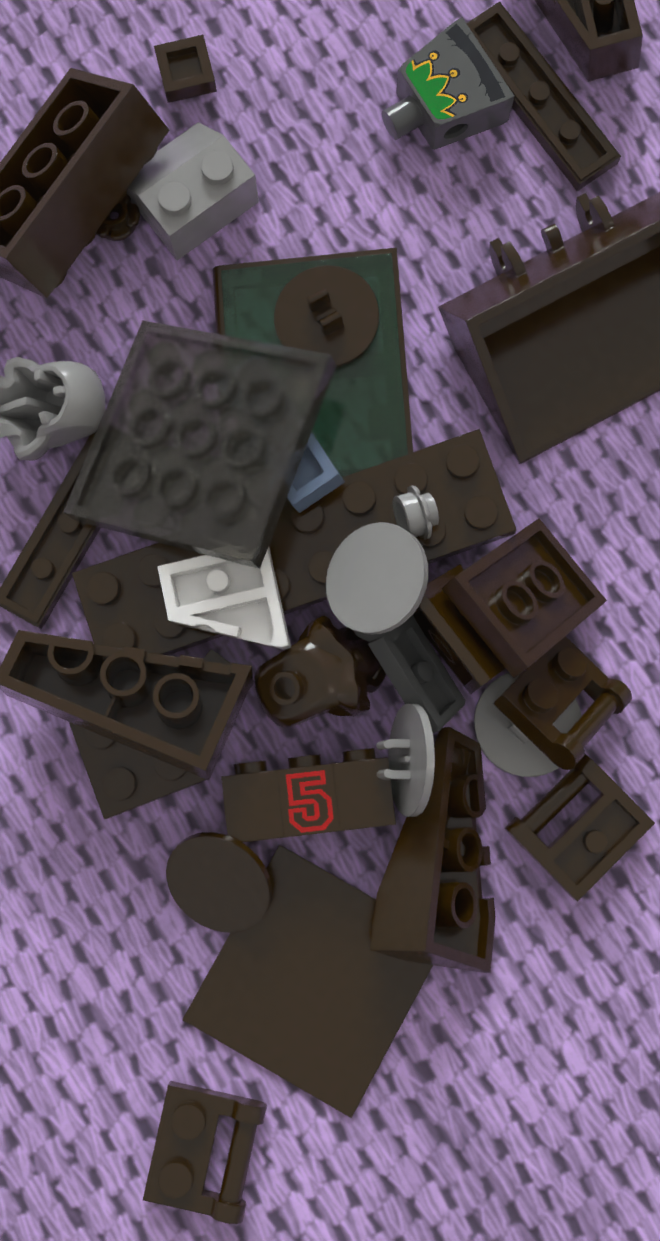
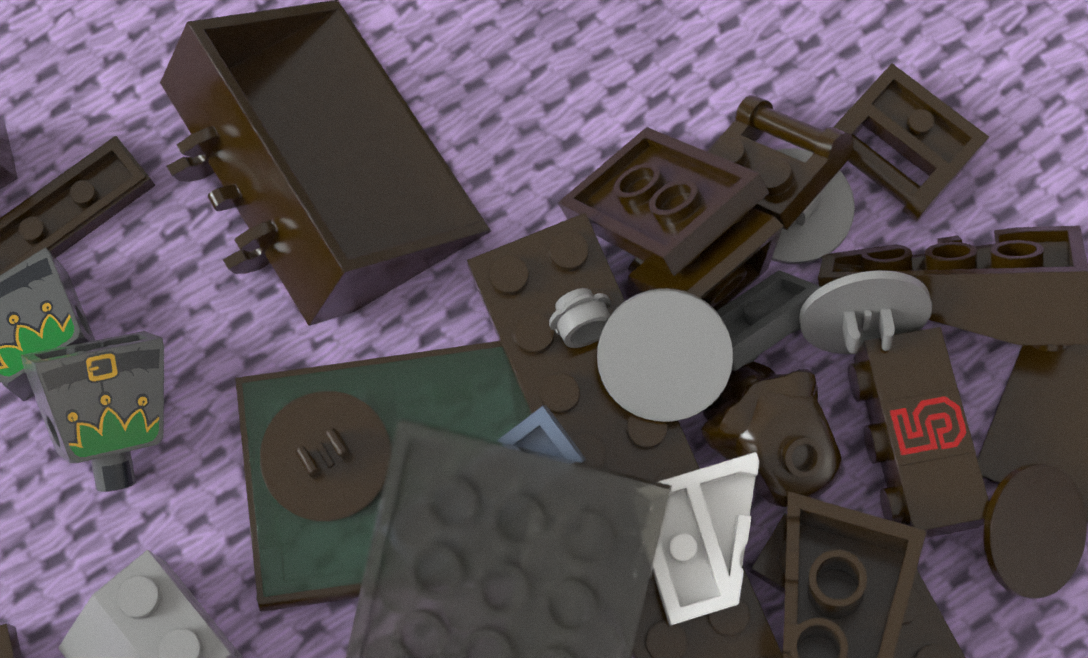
camera: 95 degrees left, 10 degrees down
none -> torso [21,331,164,492]

